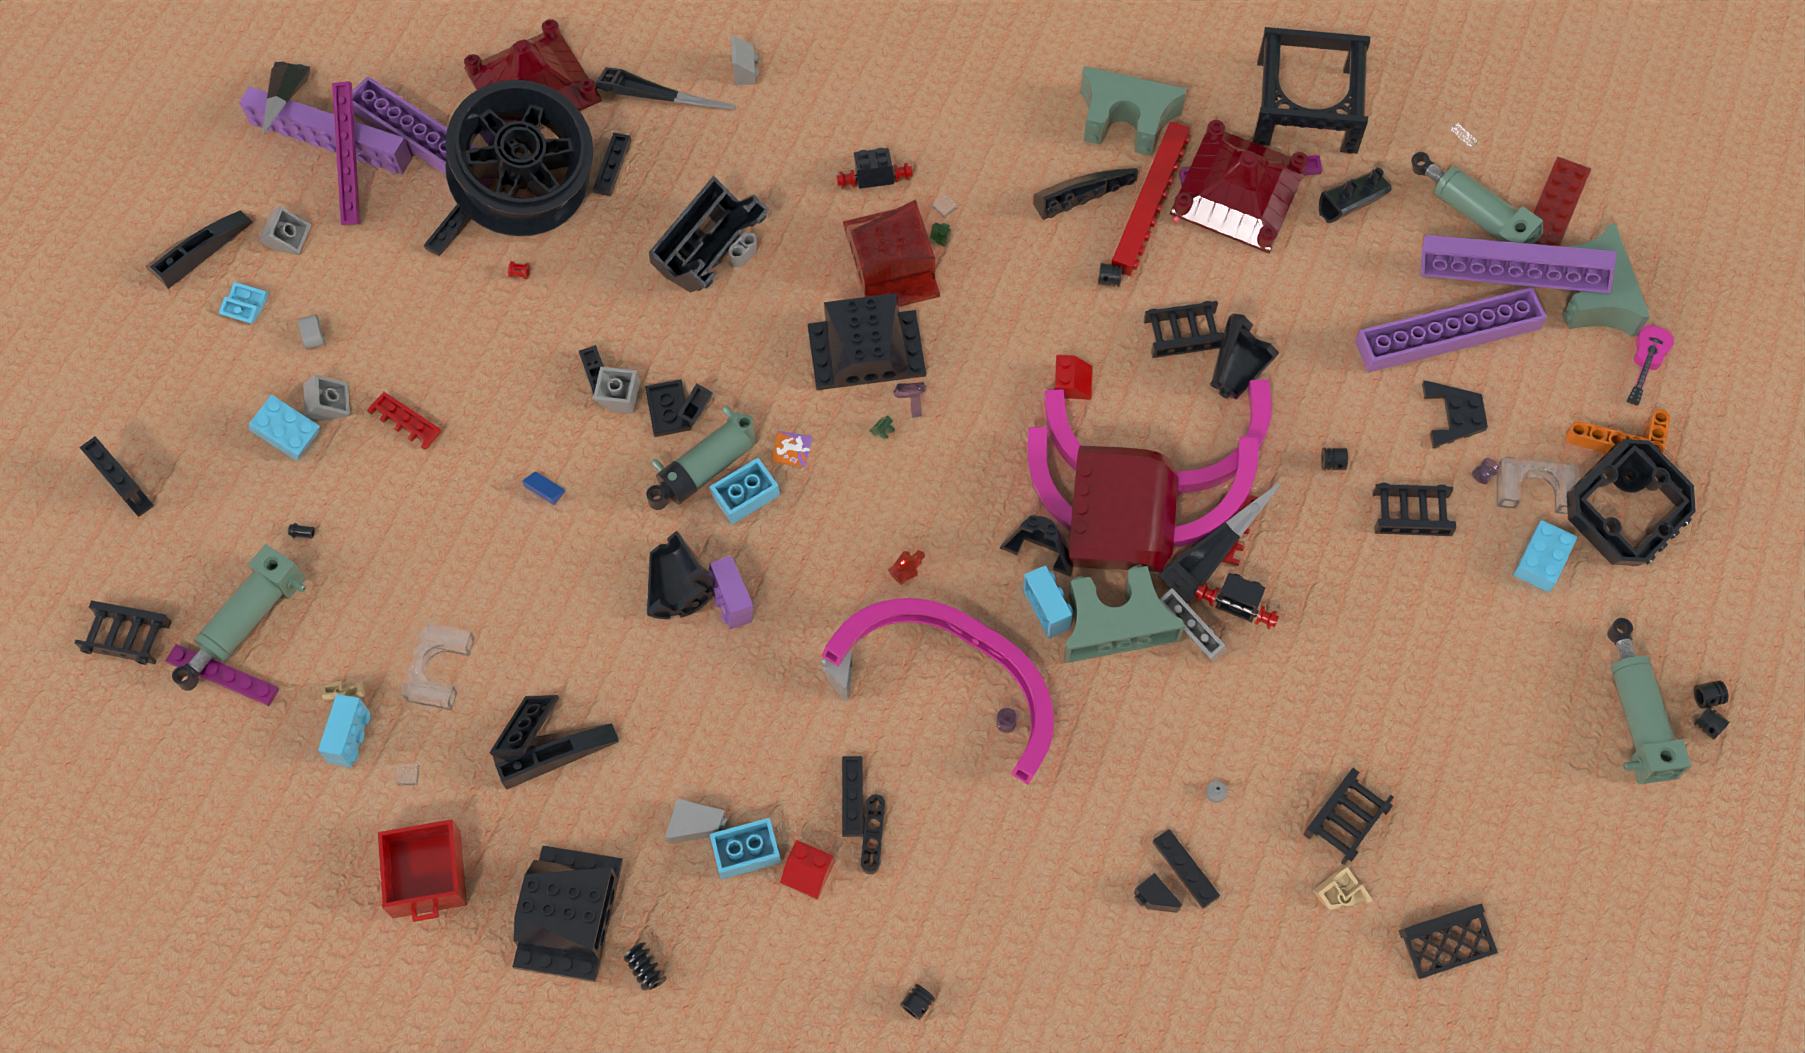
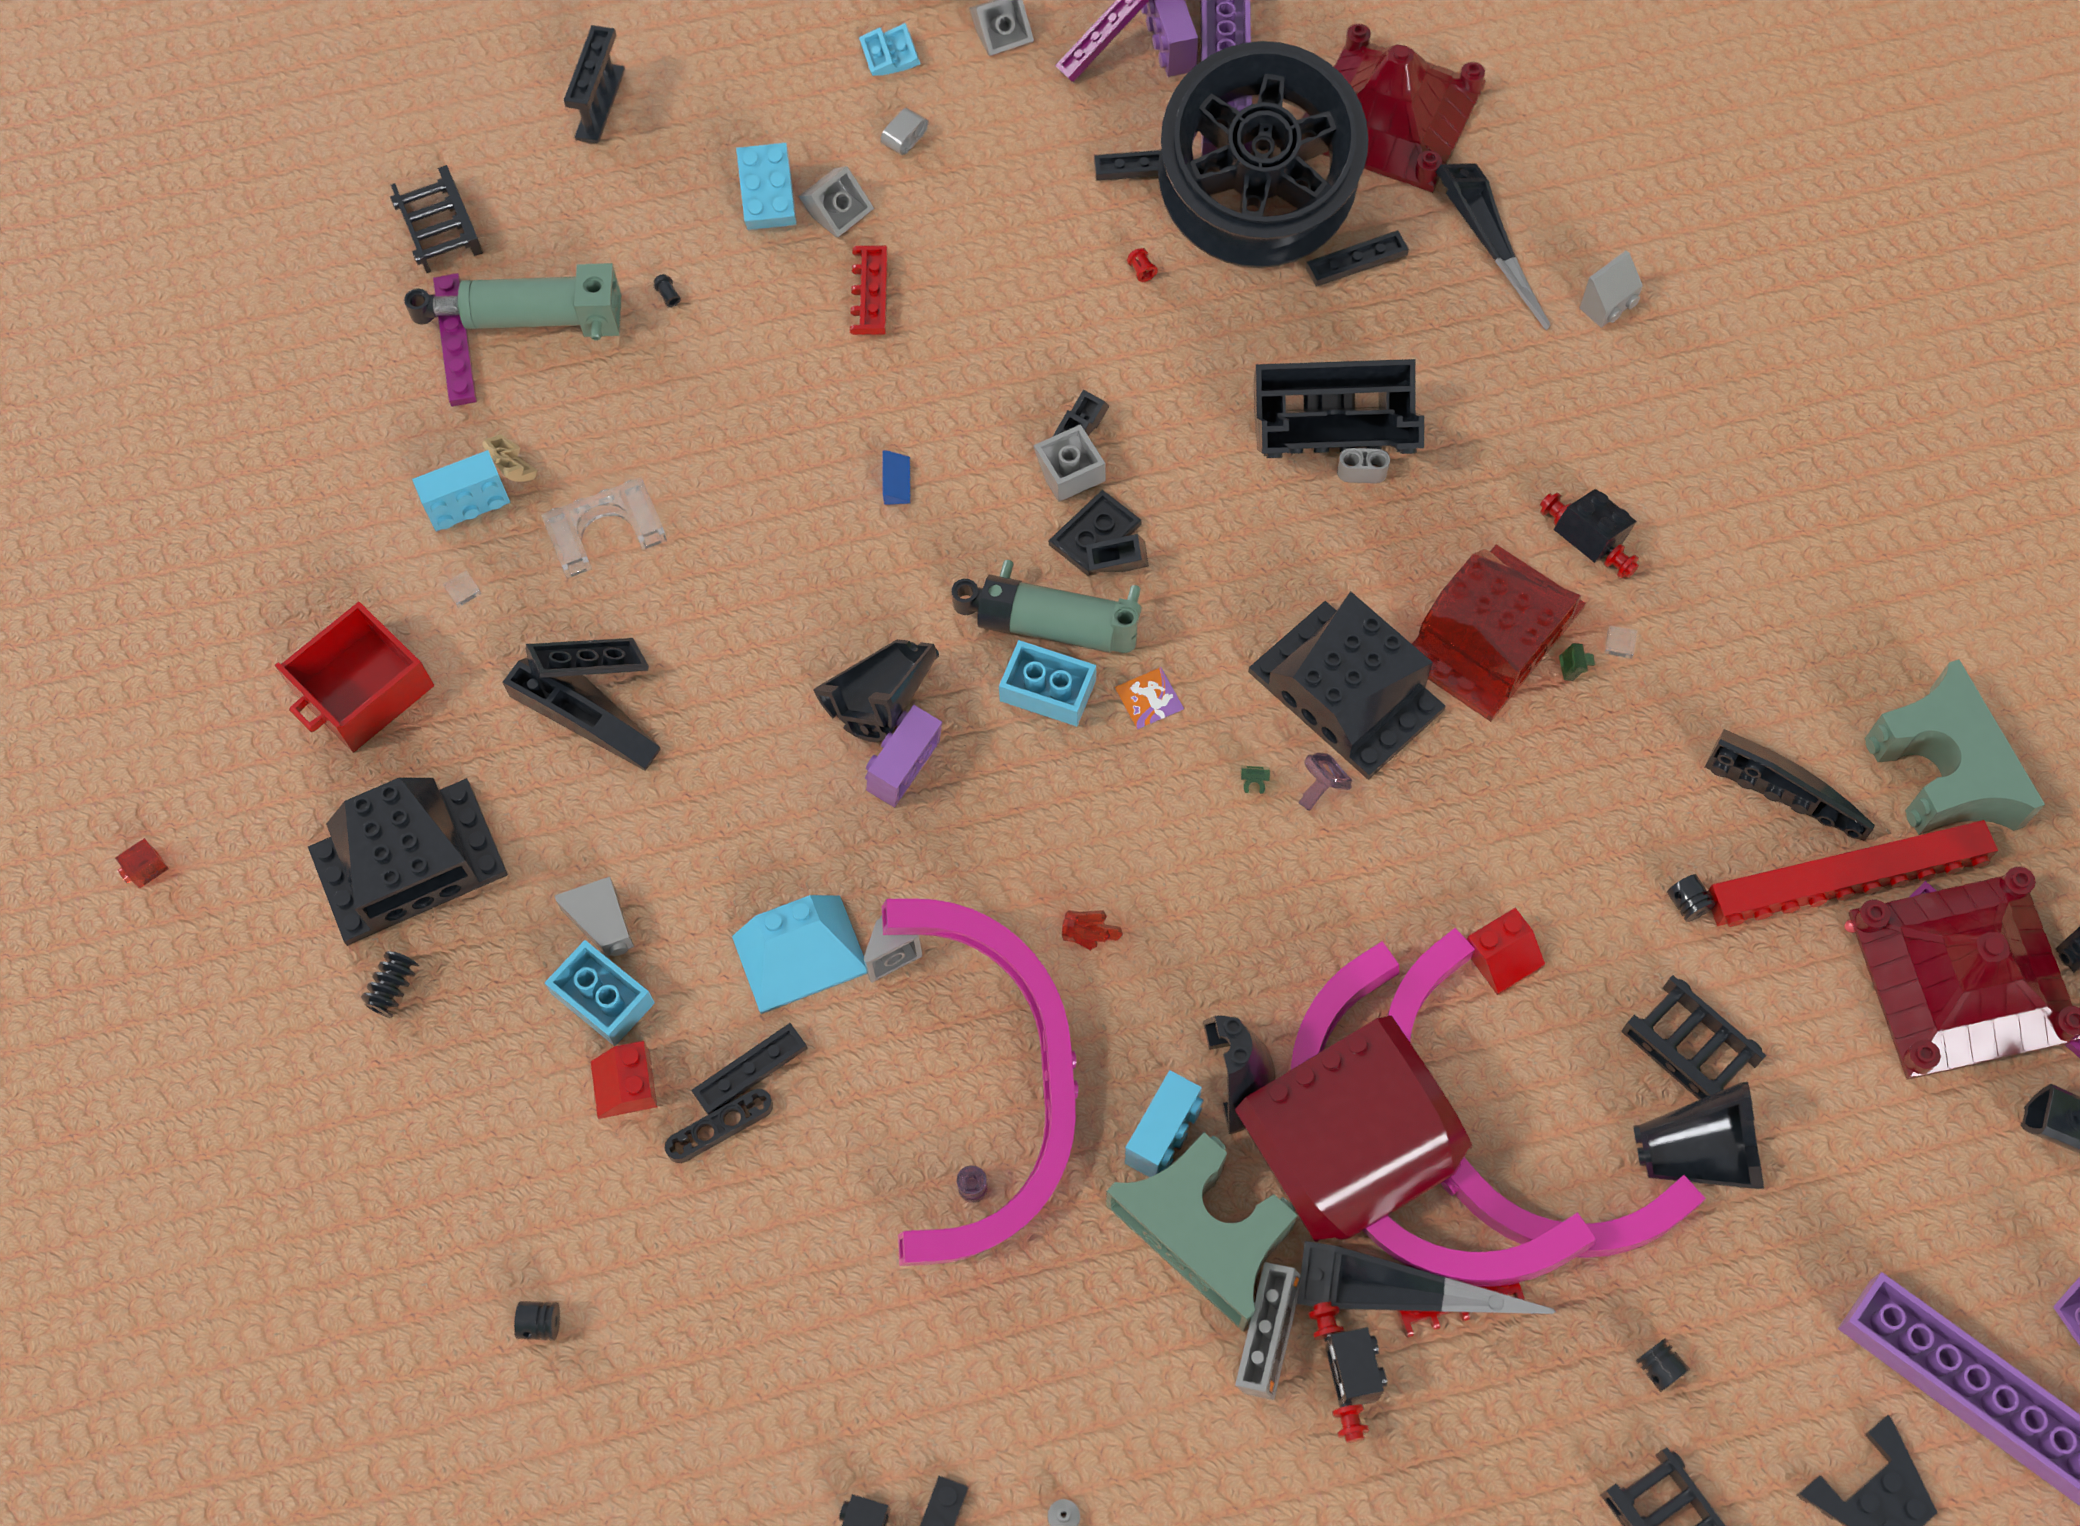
camera: 55 degrees right, 0 degrees up
none -> medium azure slope [732,895,867,1014]

